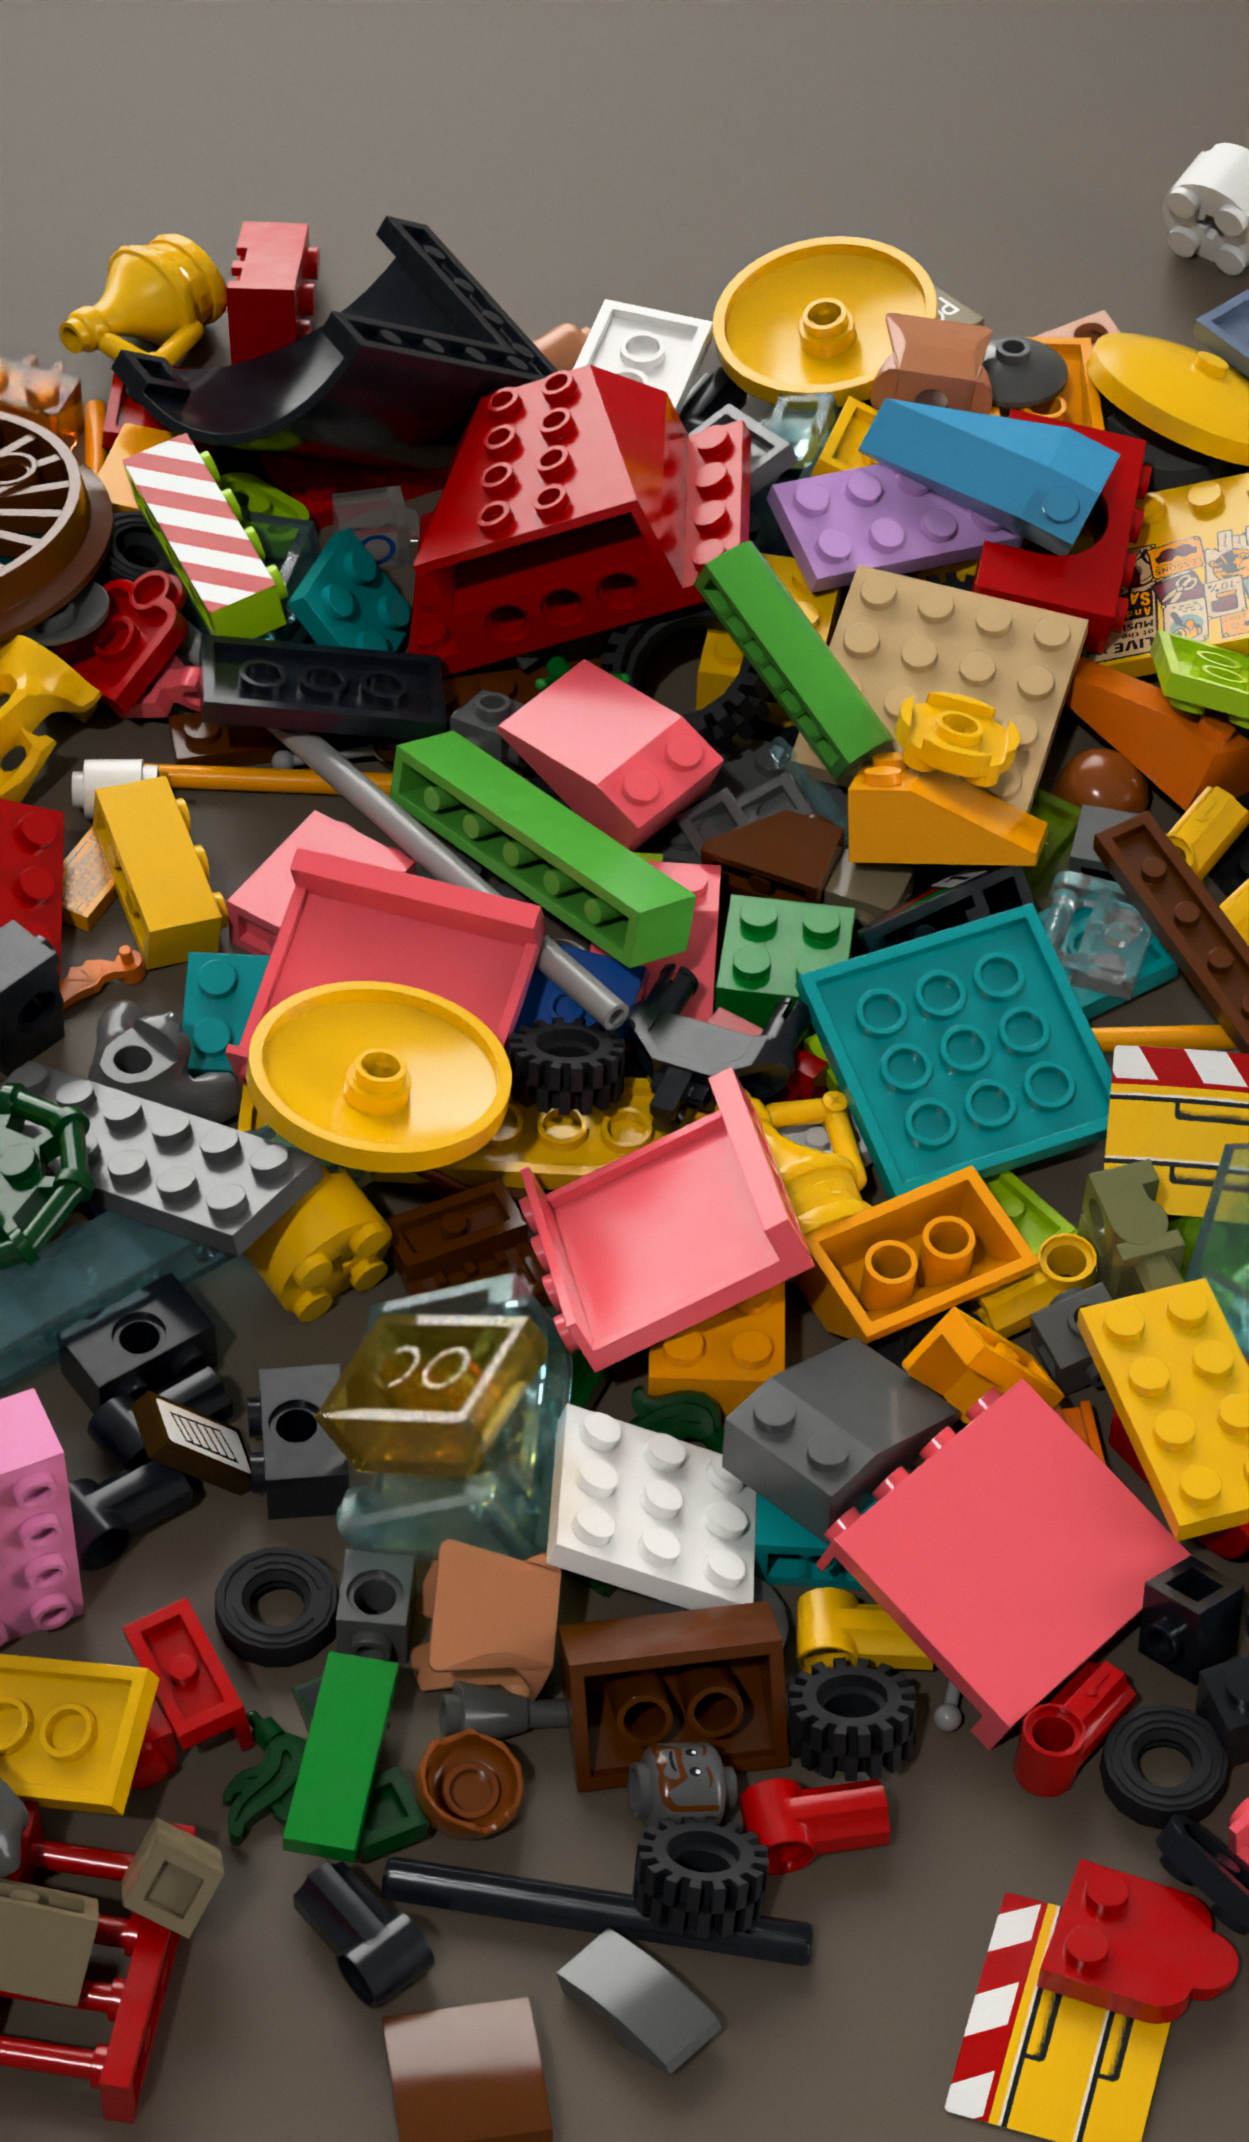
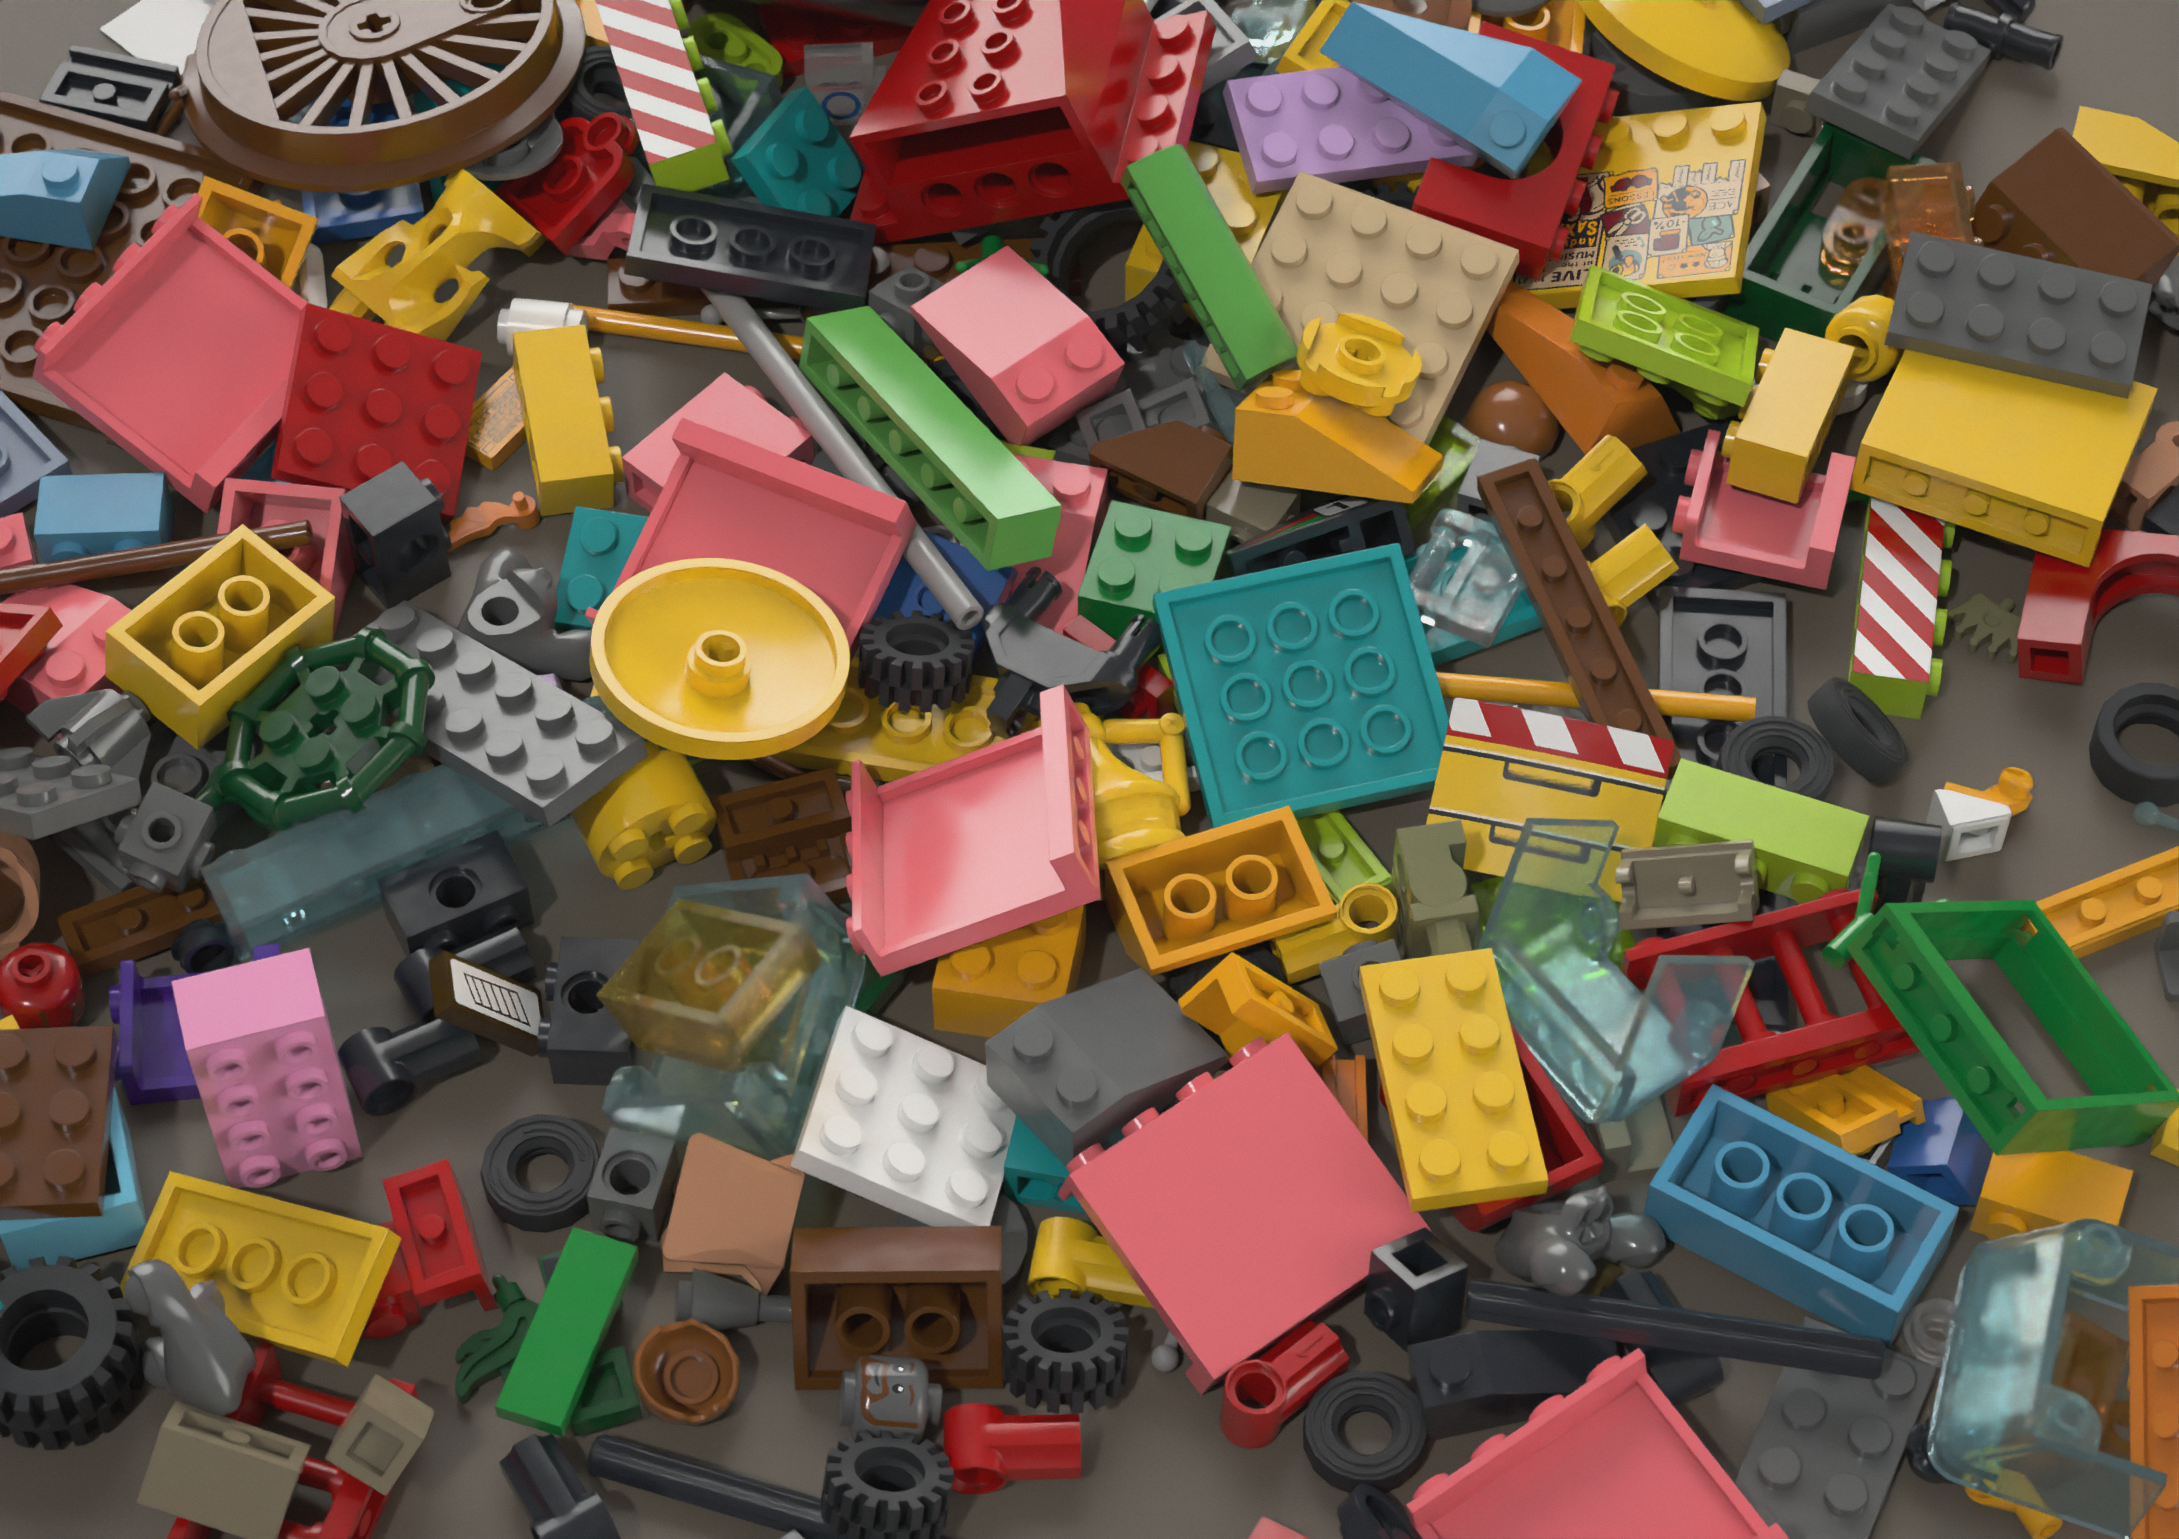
camera: 10 degrees right, 5 degrees up
dark green piece [627,1386,724,1454] -> none

